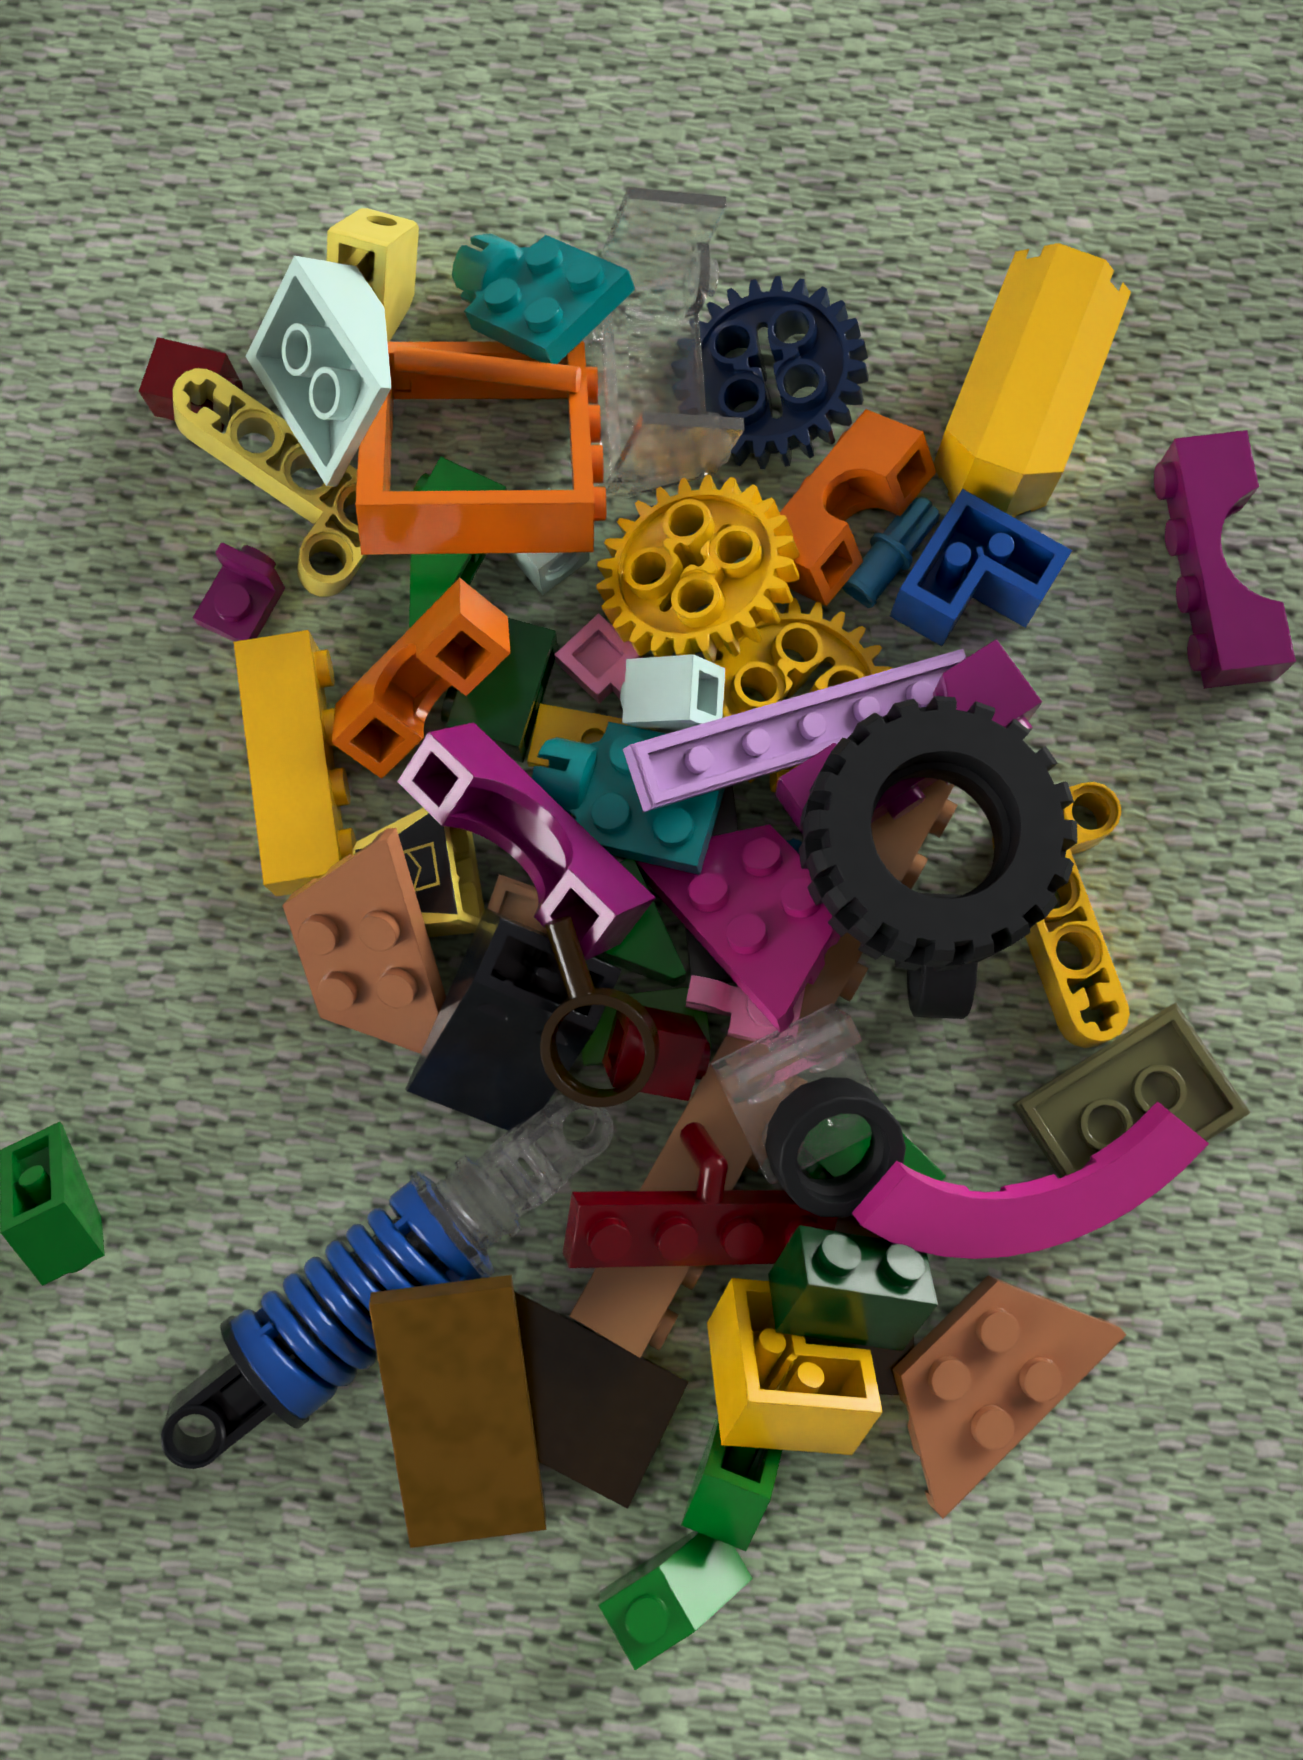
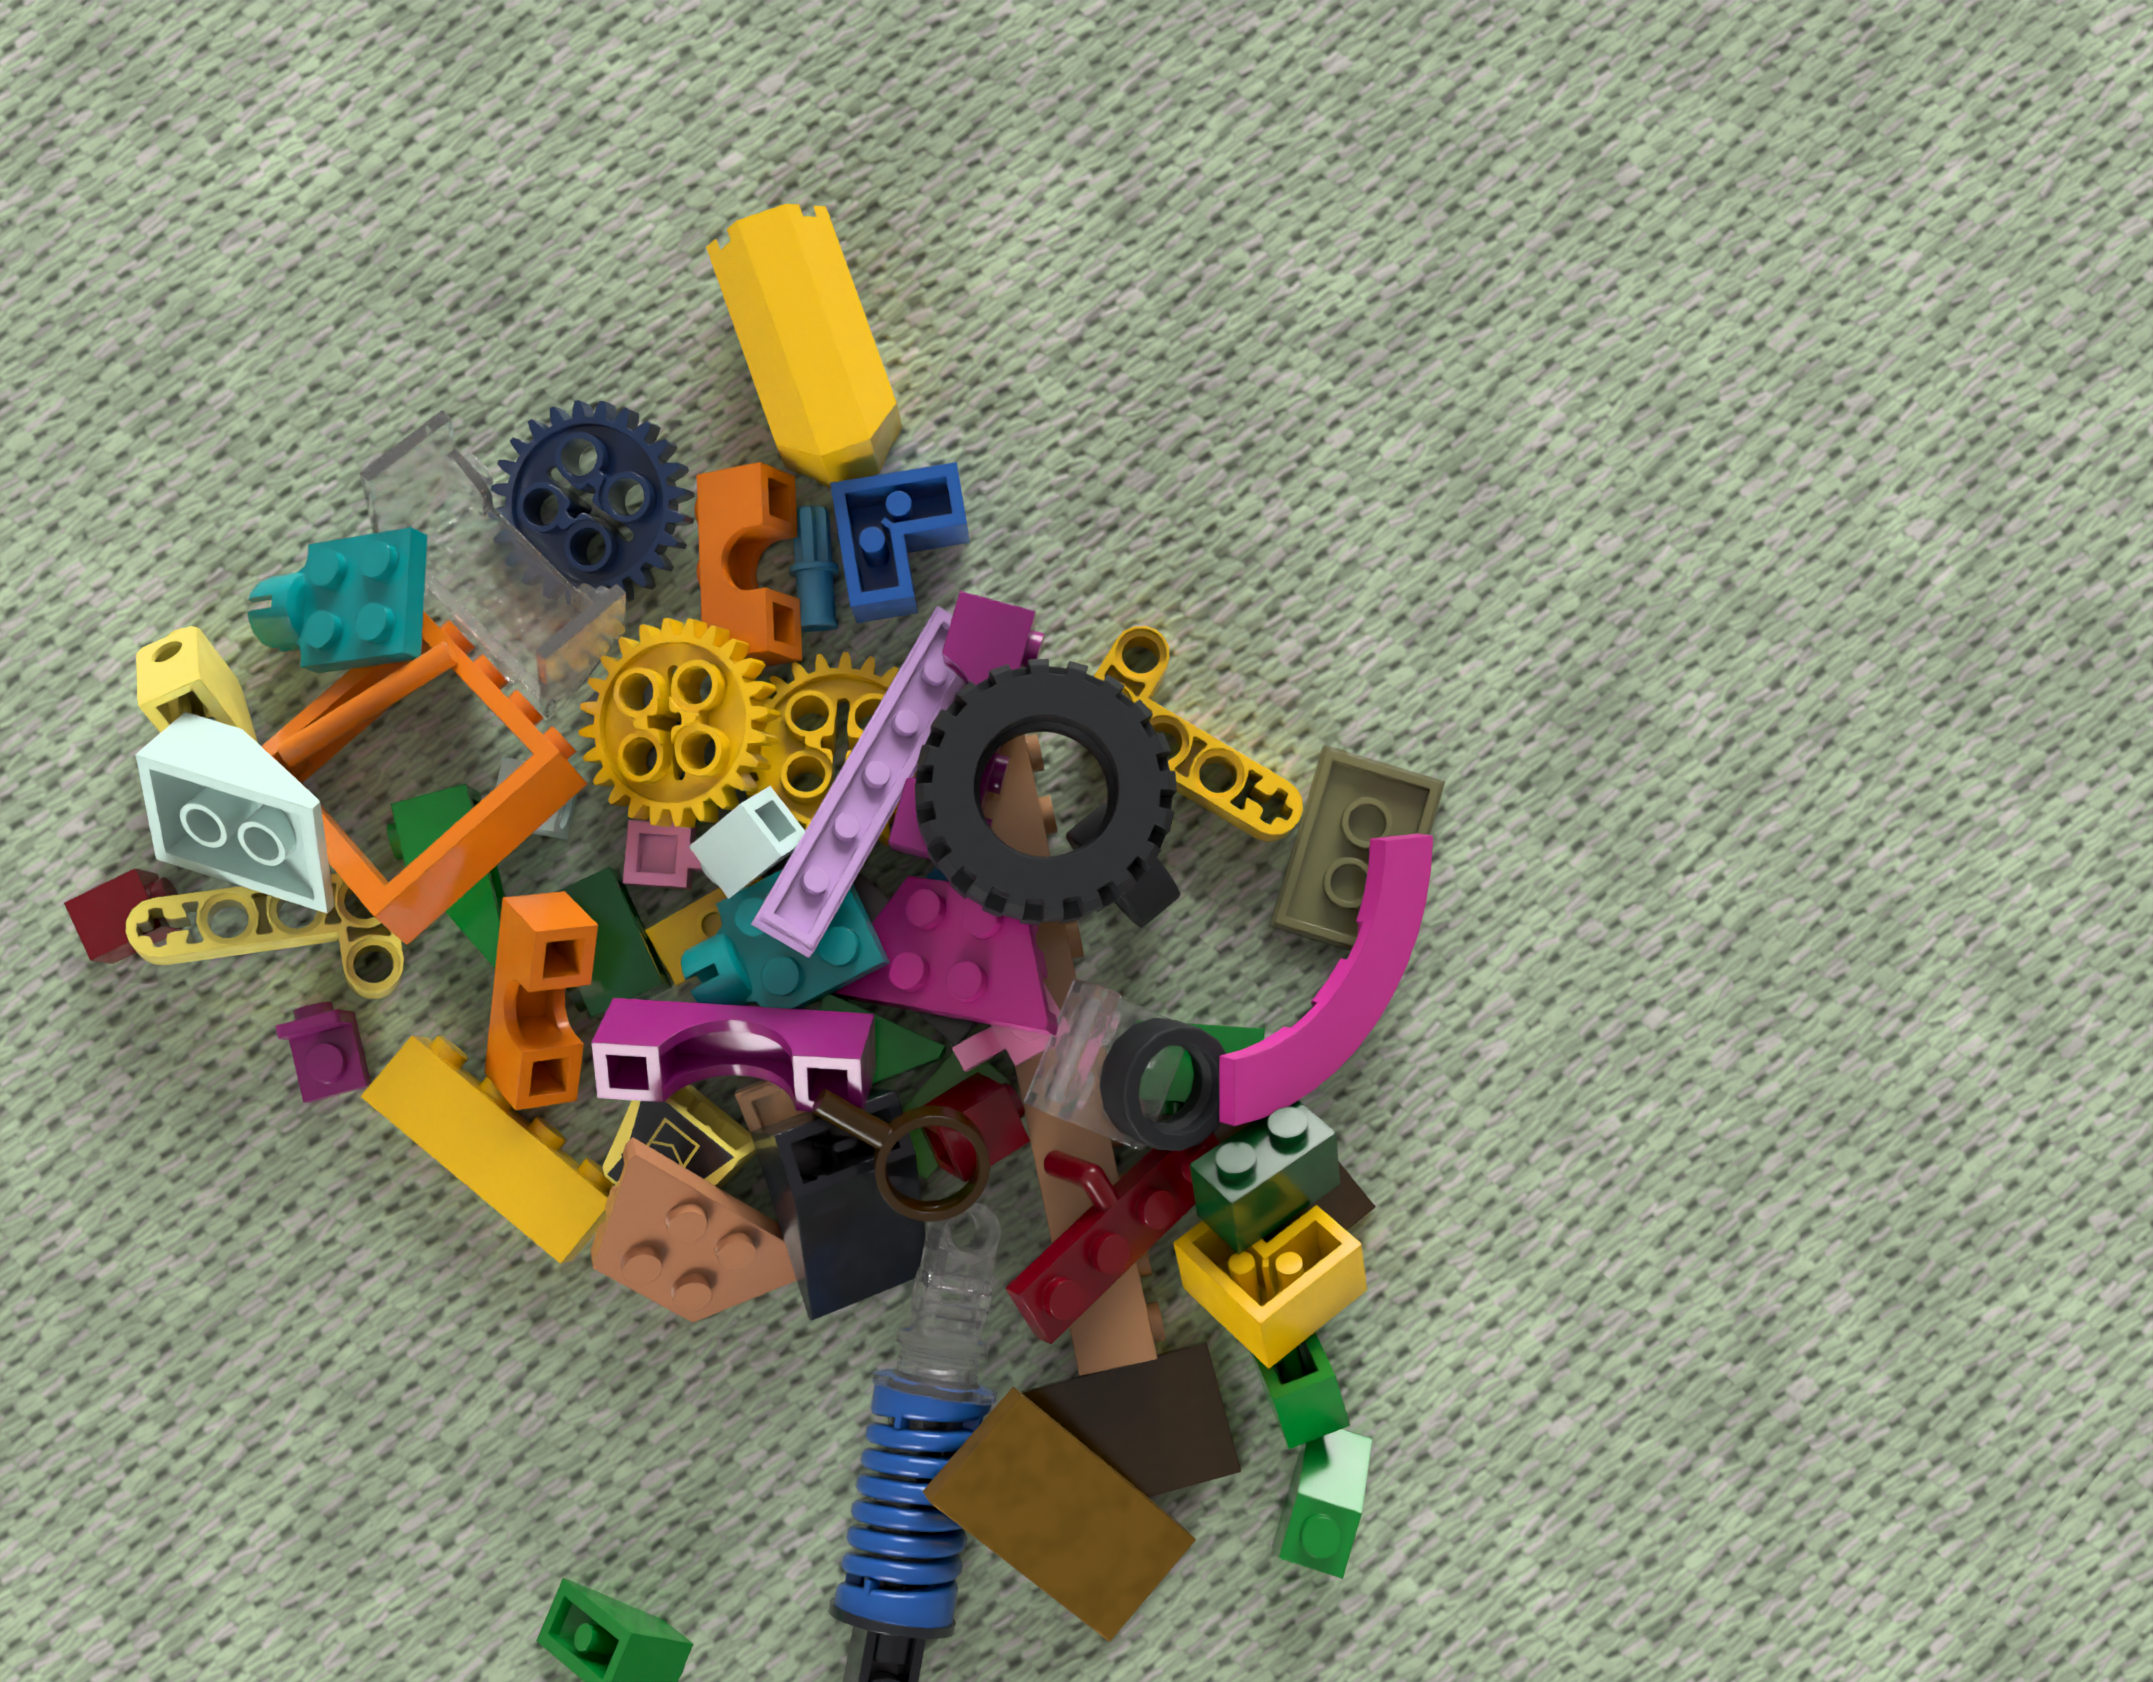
camera: 45 degrees left, 5 degrees up
nougat wing [892,1275,1126,1519] -> none
magenta arch [1154,430,1296,689] -> none

